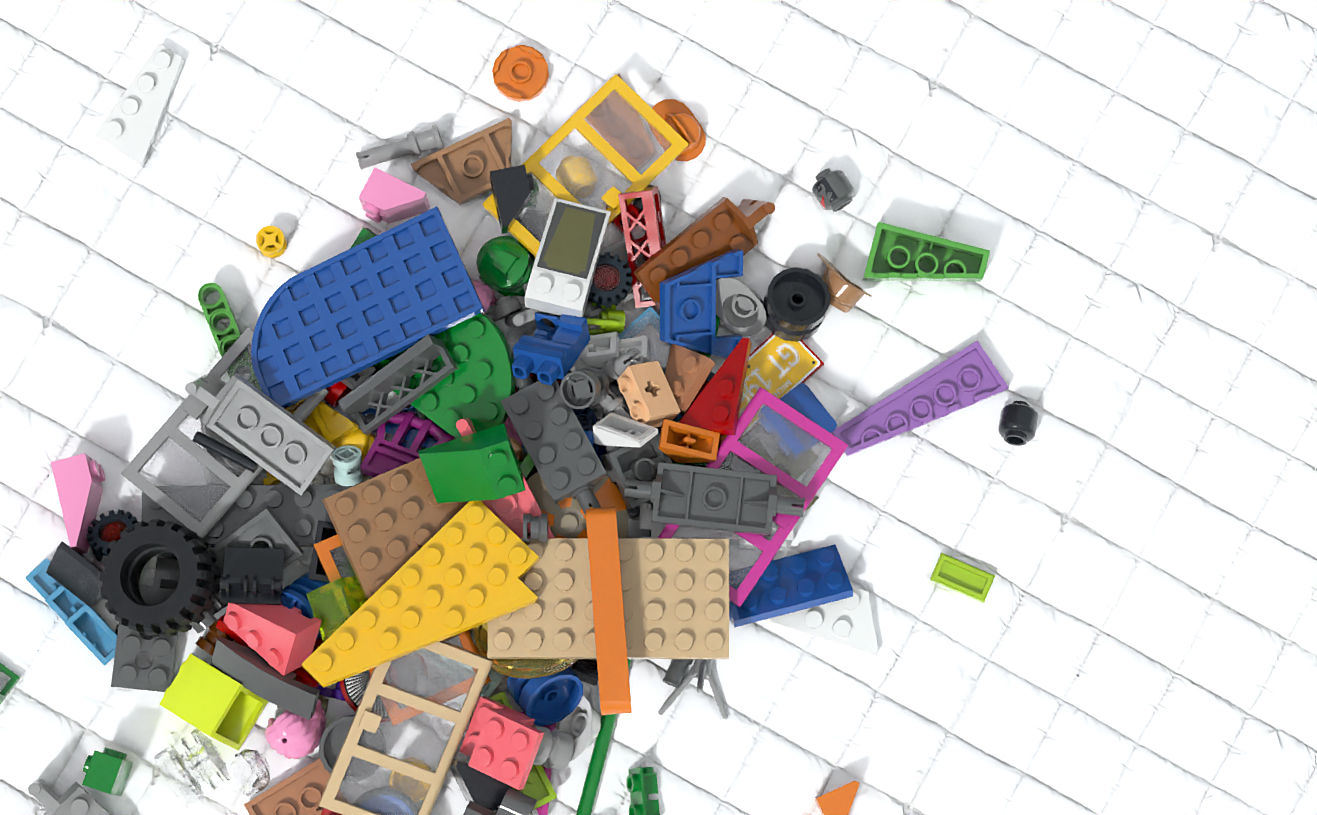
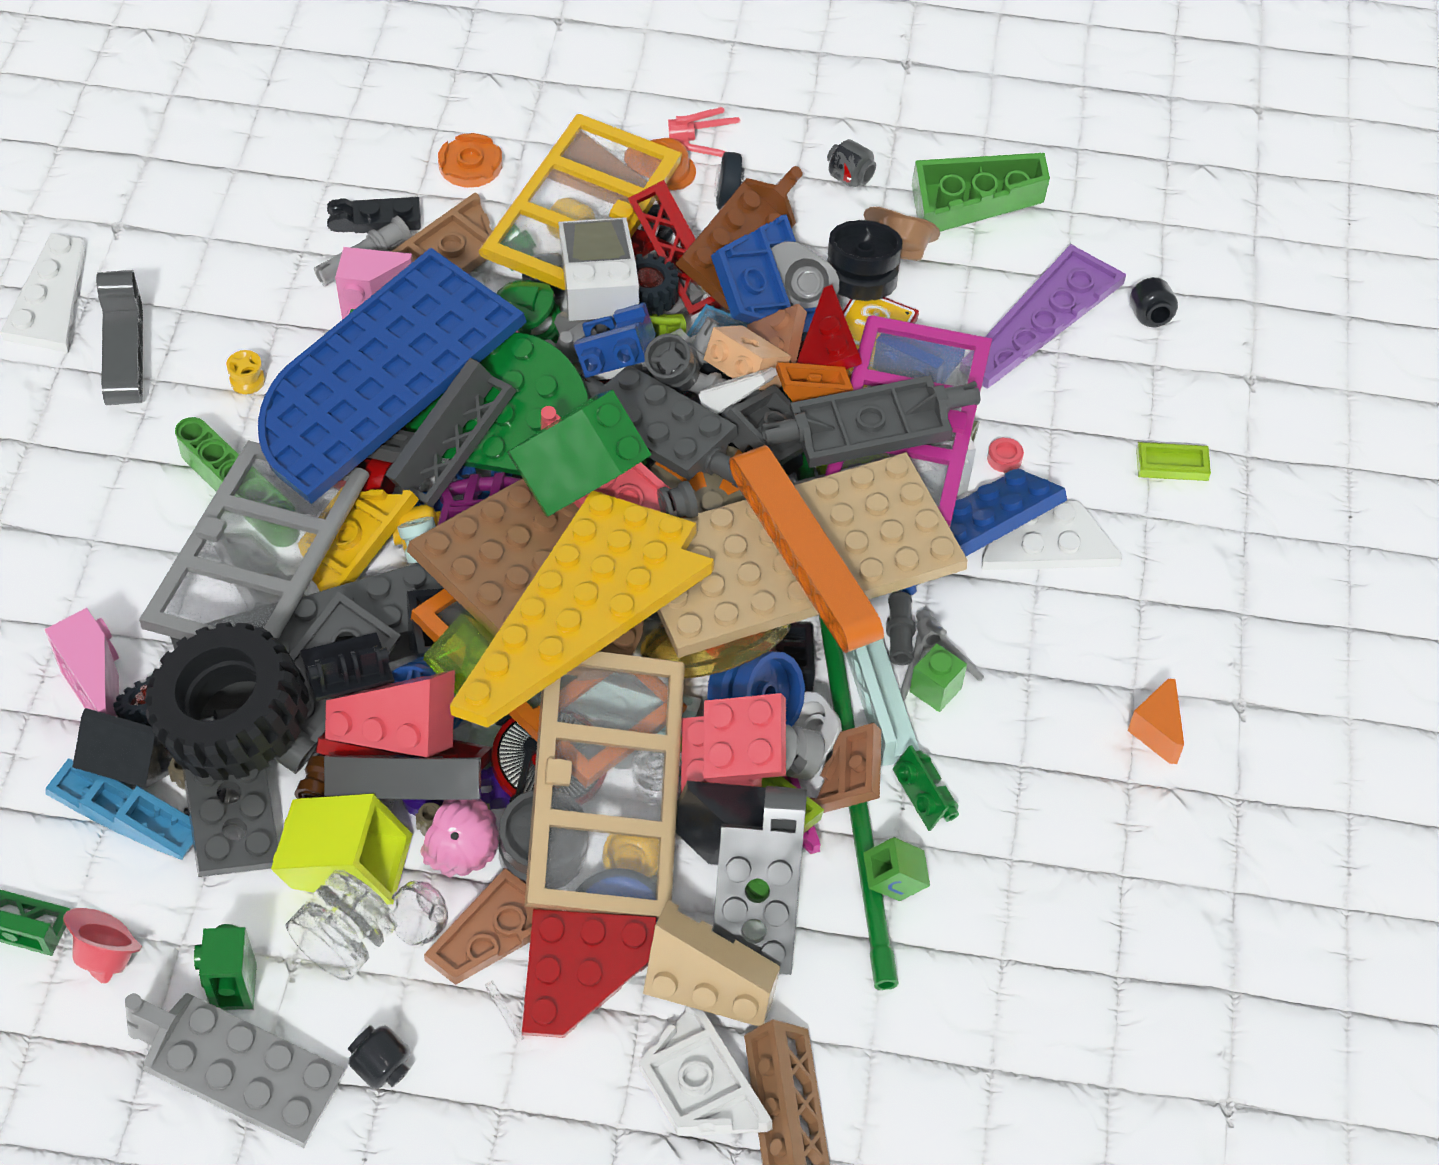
camera: 20 degrees left, 25 degrees down
light grey hinge [185,373,337,496] -> none
black piece [193,431,259,473] -> none
black slope [489,164,535,234] -> none
none -> coral piece [63,908,142,984]
none -> dark grey beam [96,269,143,406]
none -> black hinge [327,197,421,234]
none -> black hinge [509,738,537,803]
none -> coral plant [668,107,740,157]
none -> black wheel [714,152,745,210]
none -> nougat wing [810,723,882,813]
none -> light aqua fence [845,639,919,767]
none -> bright green brick [910,643,967,713]
none -> coral tile [987,437,1024,473]

